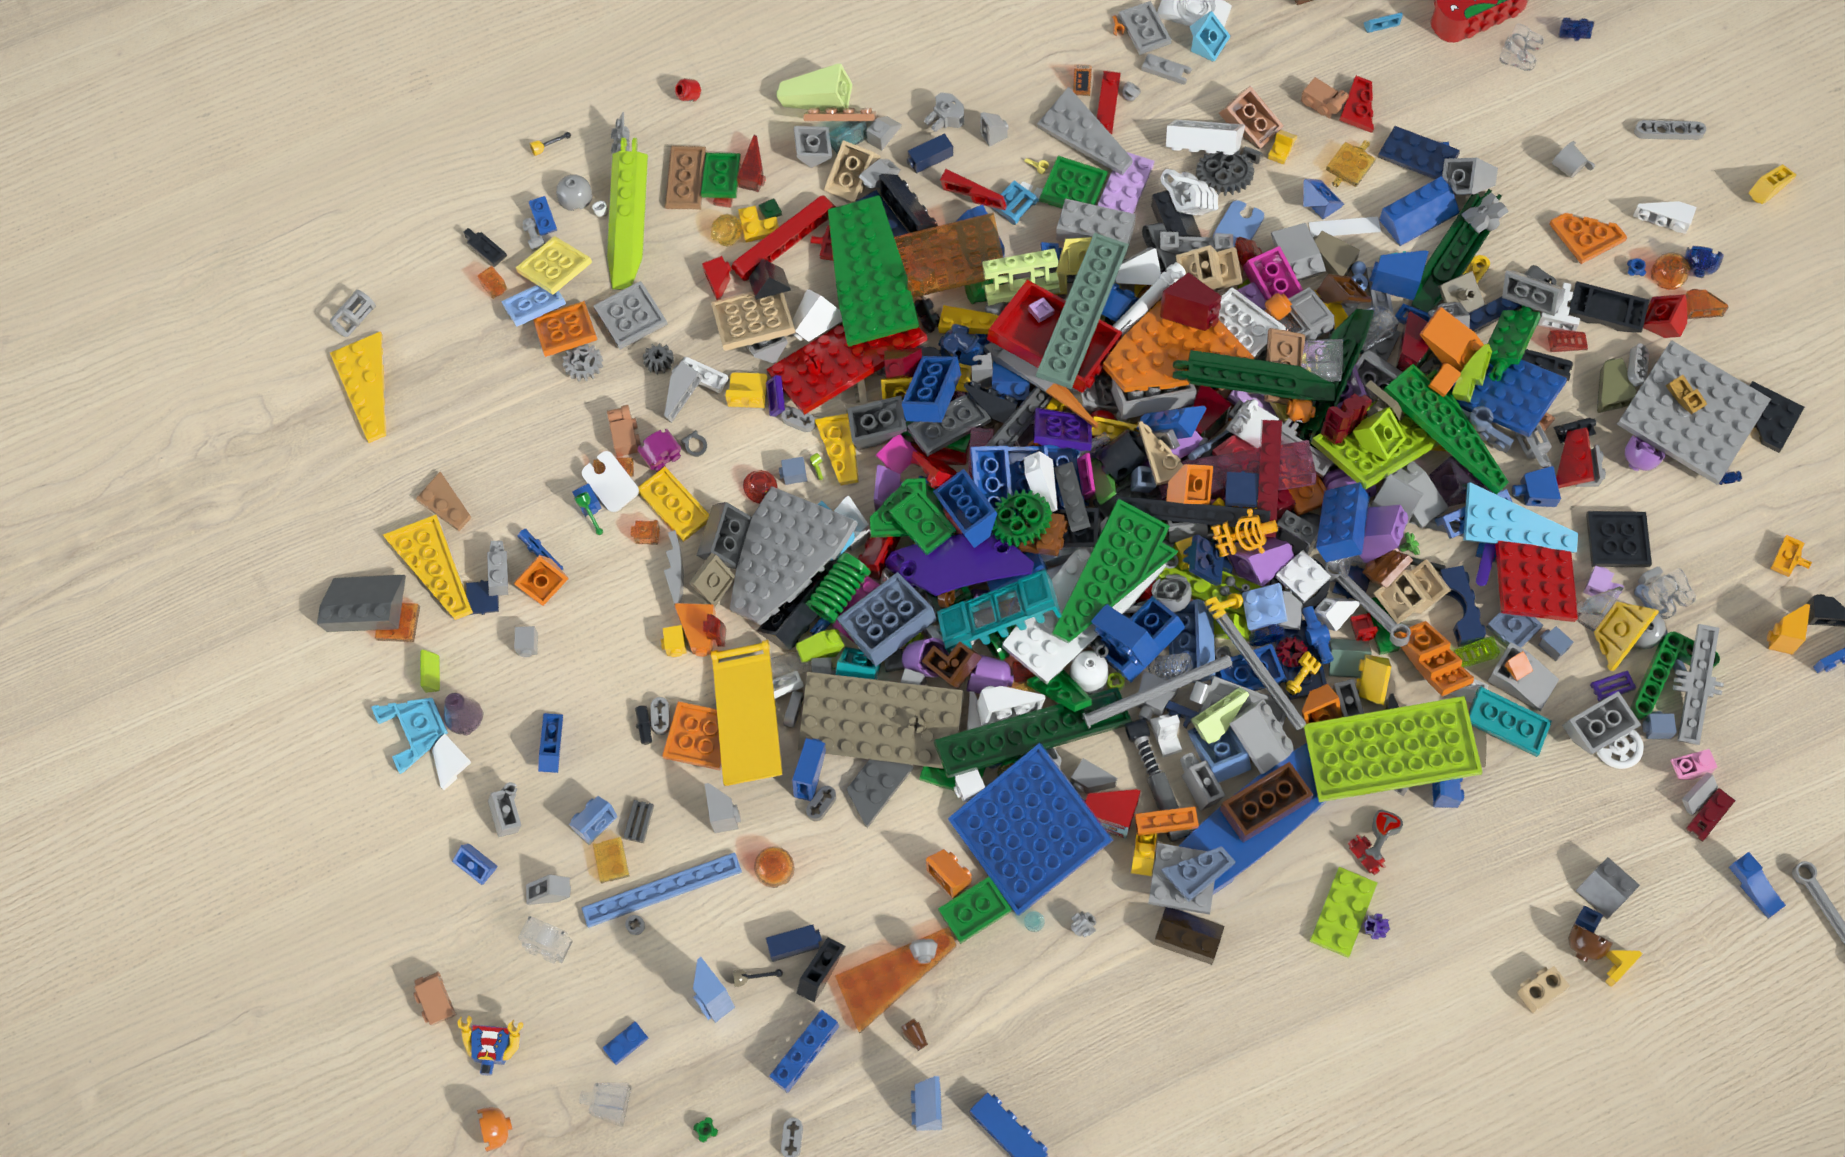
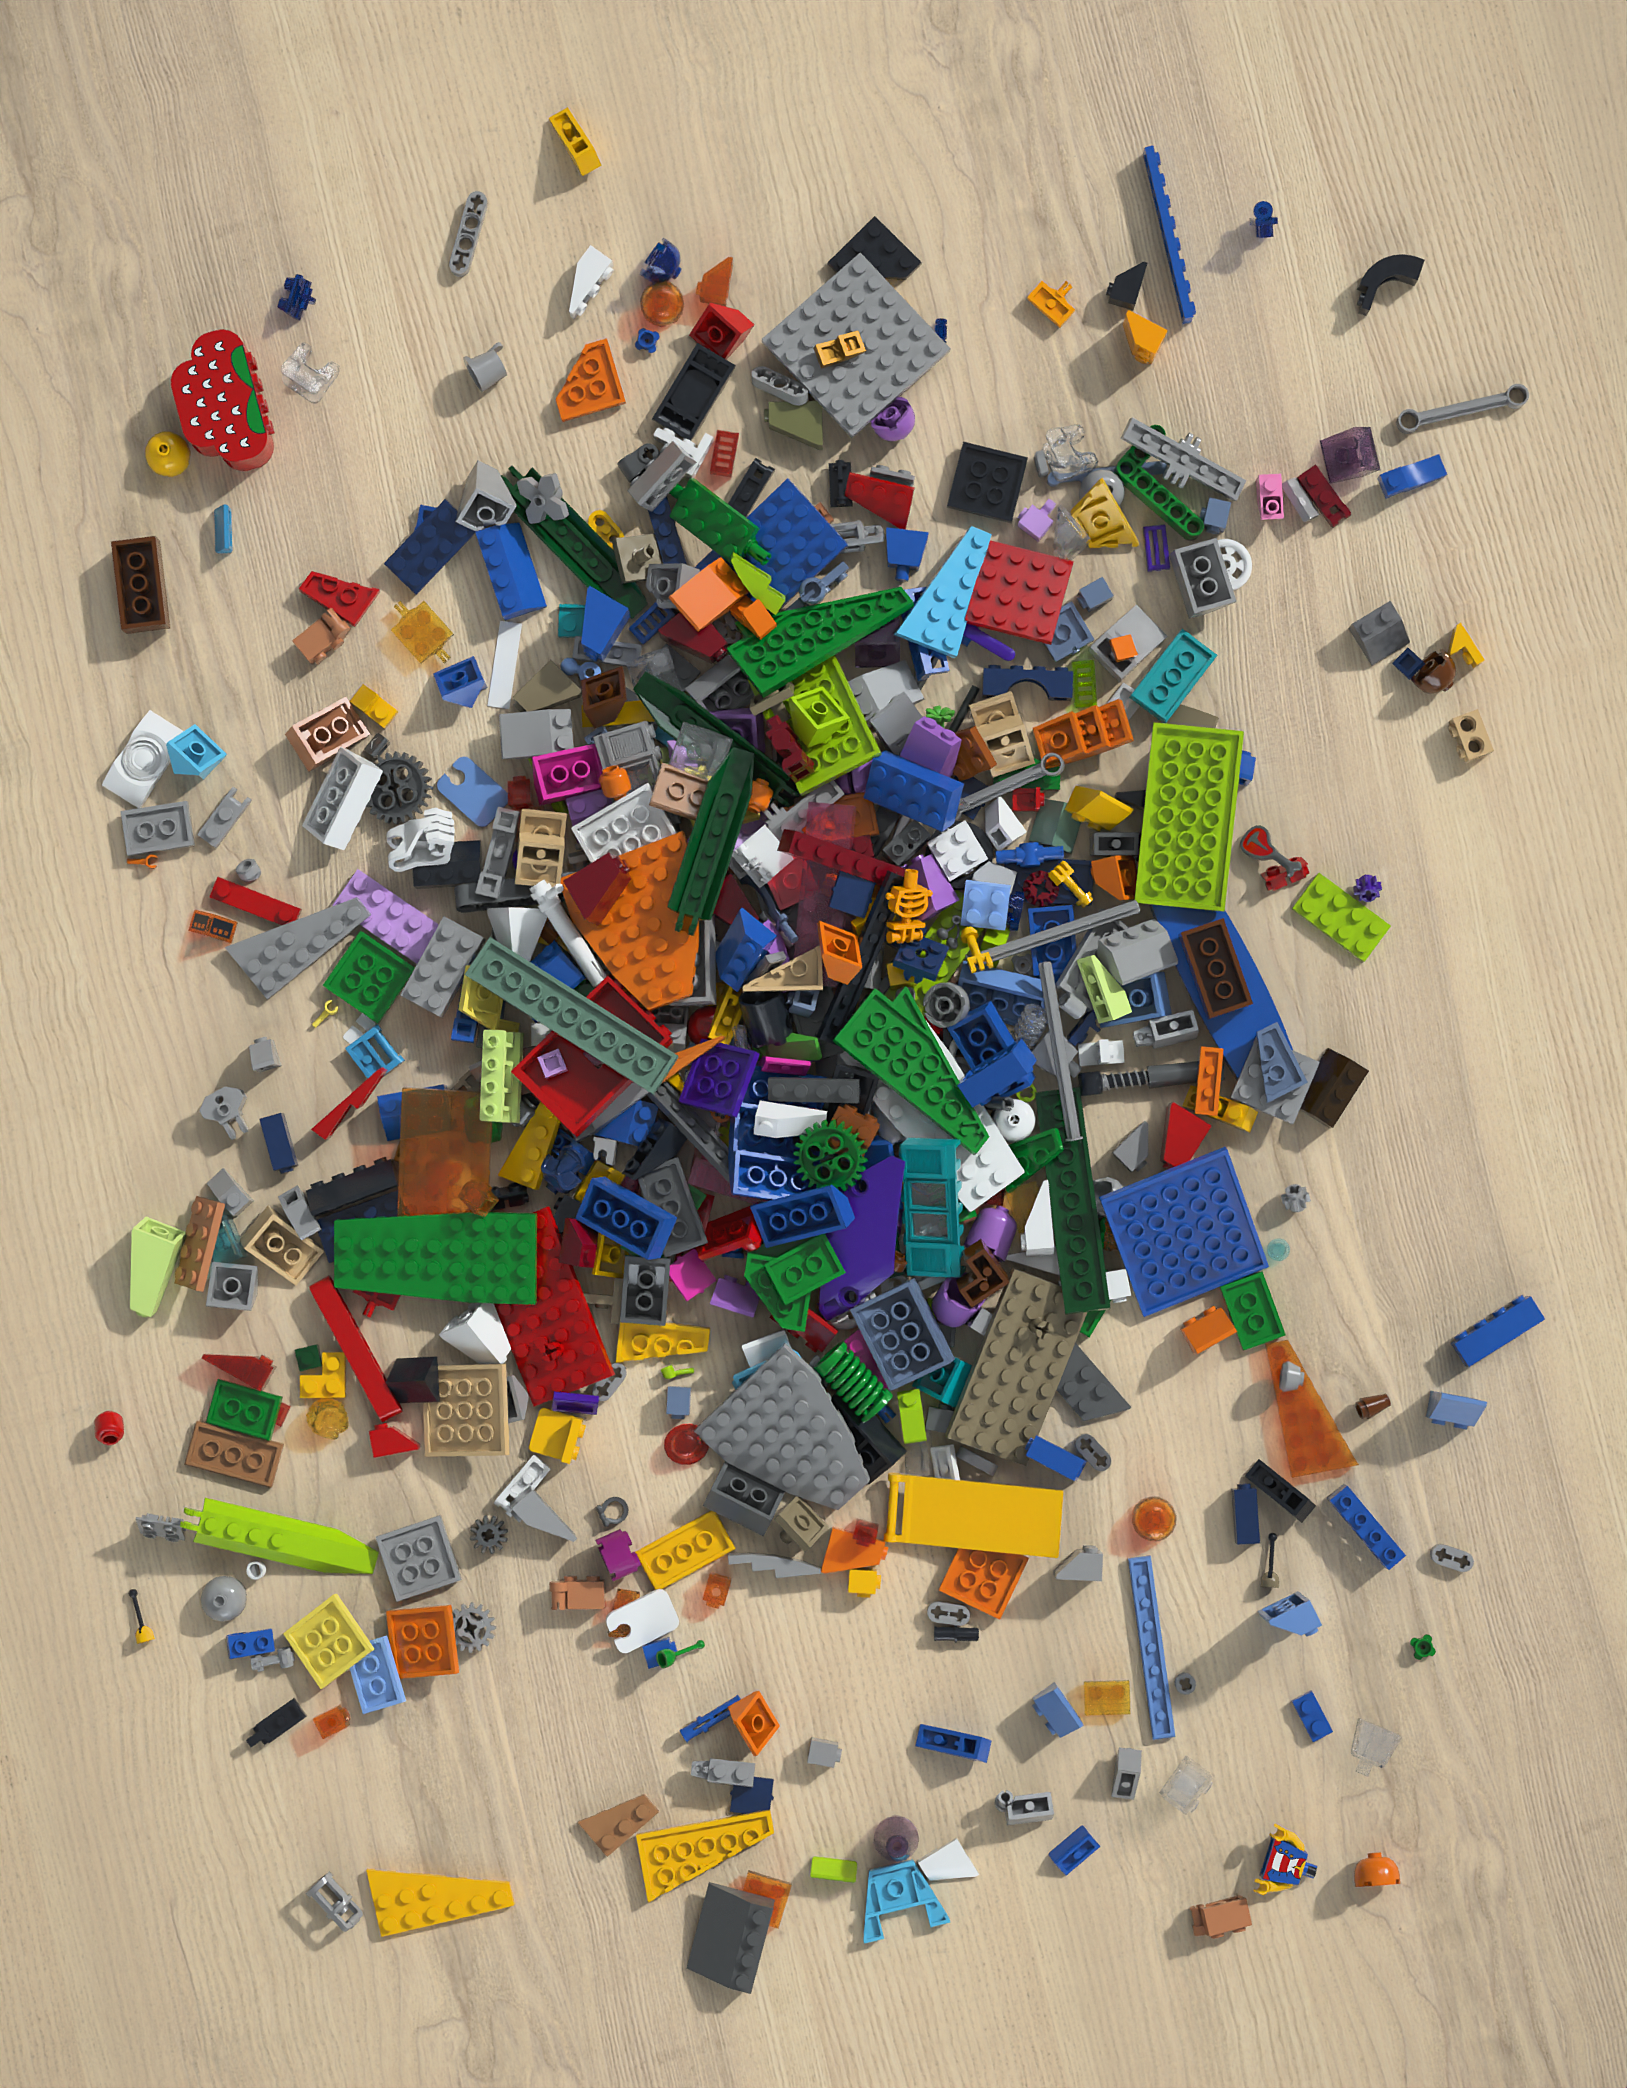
camera: 75 degrees left, 20 degrees up
dark grey tile [624,800,654,843] -> none
none -> clear purple slope [1320,427,1380,484]

